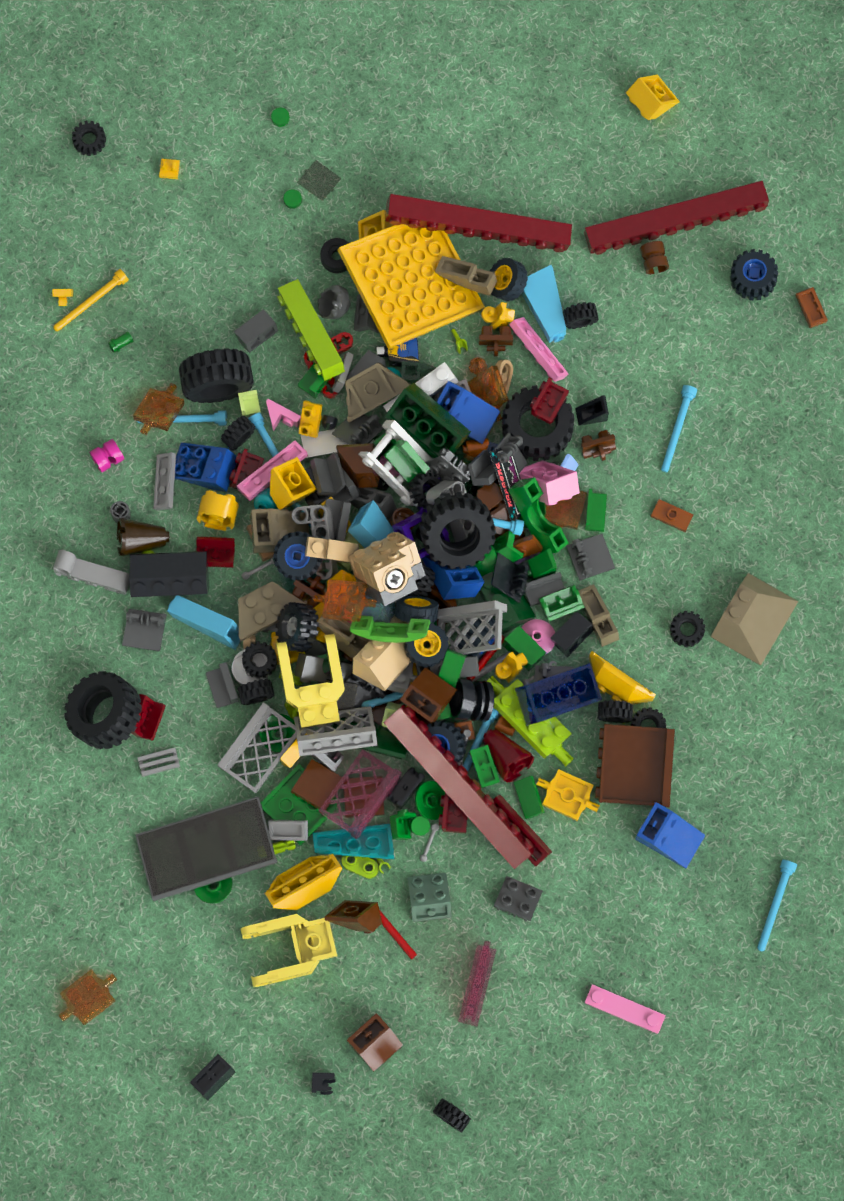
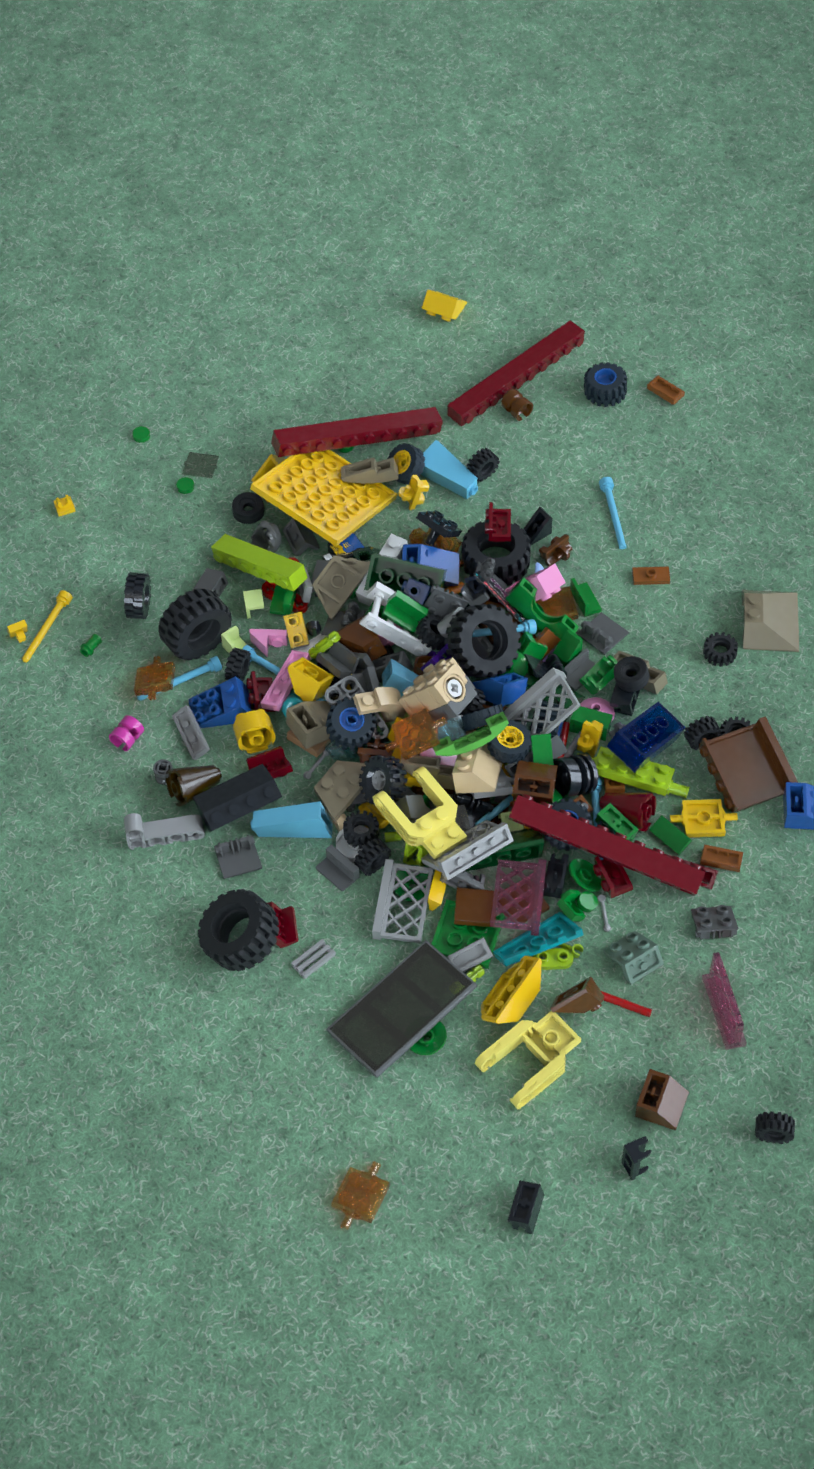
camera: 25 degrees left, 20 degrees down
lime hand [451,329,468,354] -> none
reddish brown hips [479,326,513,357] -> none
bright pink plate [509,317,568,382] -> none
yellow wedge [589,651,656,704] -> none
none -> black wheel [124,572,151,619]
none -> yellowish green panel [243,589,264,619]
none -> lime axle [308,631,341,659]
none -> dark blue brick [401,578,431,605]
none -> black plate [416,510,462,546]
none -> black tyre [614,656,649,692]
none -> dark orange plate [700,844,744,872]

